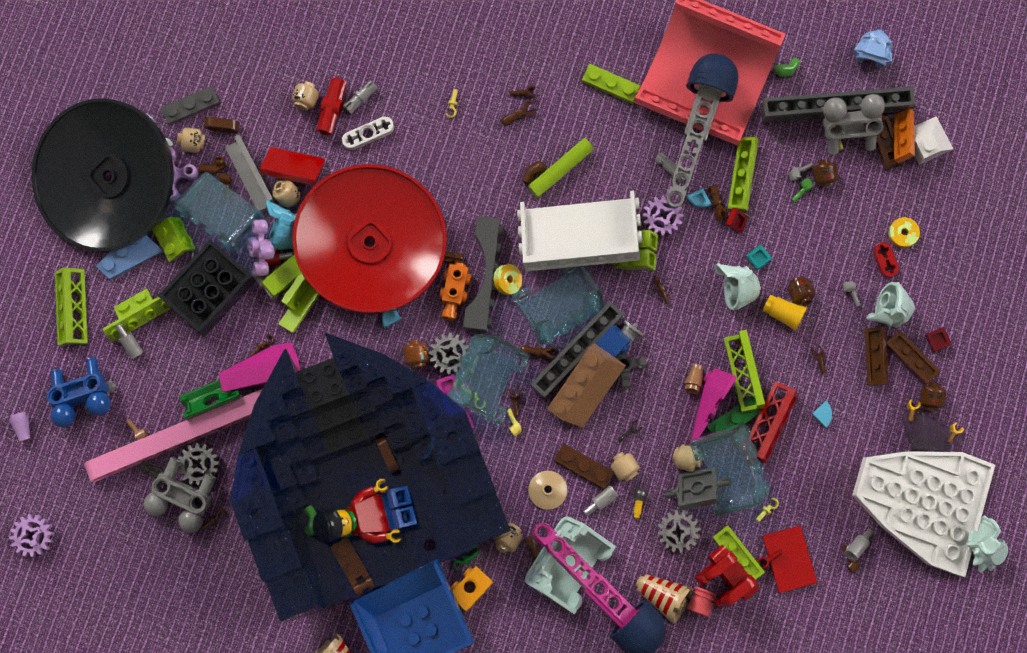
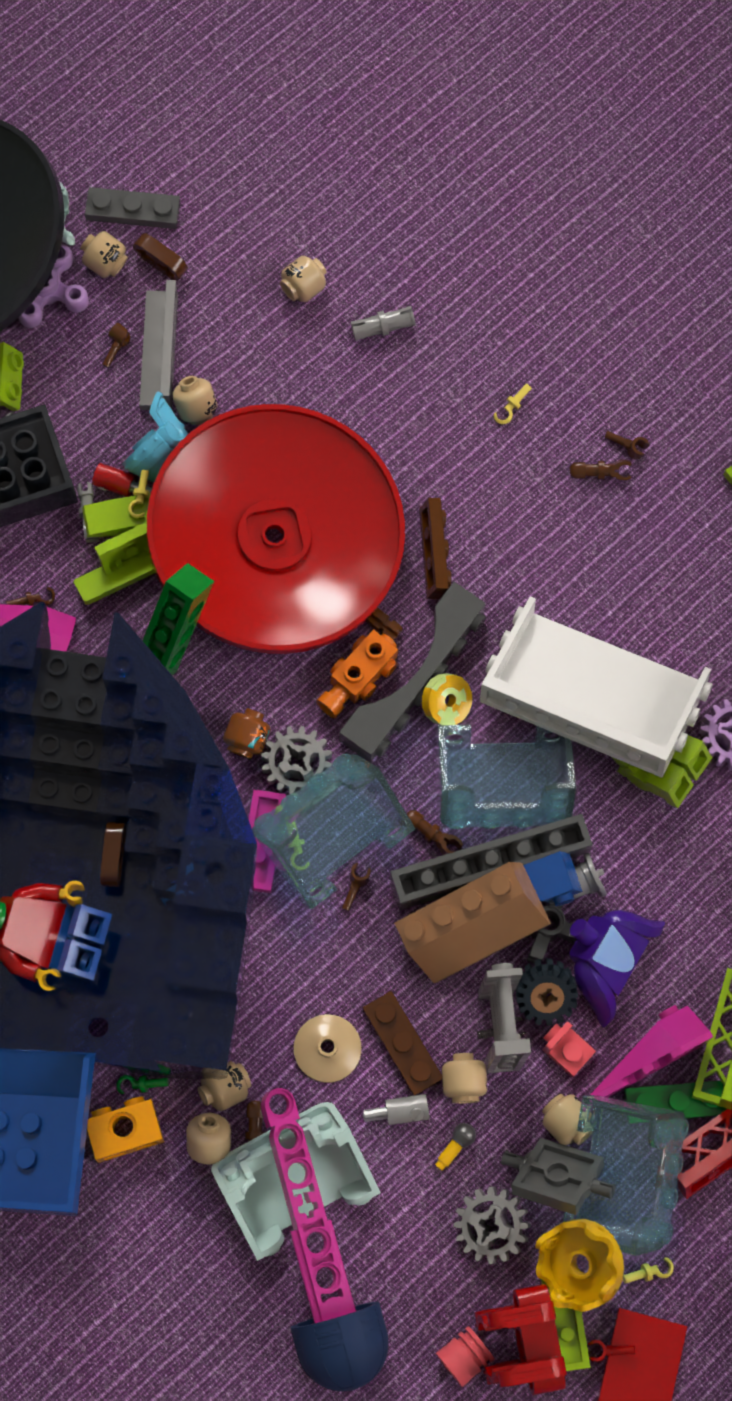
camera: 25 degrees right, 5 degrees down
clear light blue windscreen [174,172,266,253] -> none
reddish brown arm [198,156,226,175] -> none
lavender gear [247,220,274,276] -> none
red tile [260,147,325,186] -> none
red piece [316,77,347,136] -> none
white beam [342,117,394,150] -> none
medium azure tile [382,310,401,329] -> none
light yellow hand [507,408,522,436] -> none
reddish brown arm [522,161,547,185] -> none
lime brick [528,138,594,198] -> none
tan cone [635,574,693,624] -> none
reddish brown hand [653,275,669,303] -> none
medium nougat cone [684,364,703,394] -> none
none -> light yellow hand [128,470,149,519]
none -> green brick [142,563,214,677]
none -> tan head [186,1113,231,1165]
none -> reddish brown plate [419,498,452,599]
none -> light grey fence [478,963,531,1074]
none -> black wheel [516,958,578,1026]
none -> yellow plate [535,1219,624,1312]
none -> coral bracket [543,1021,596,1078]
none -> dark purple torso [570,910,665,1027]

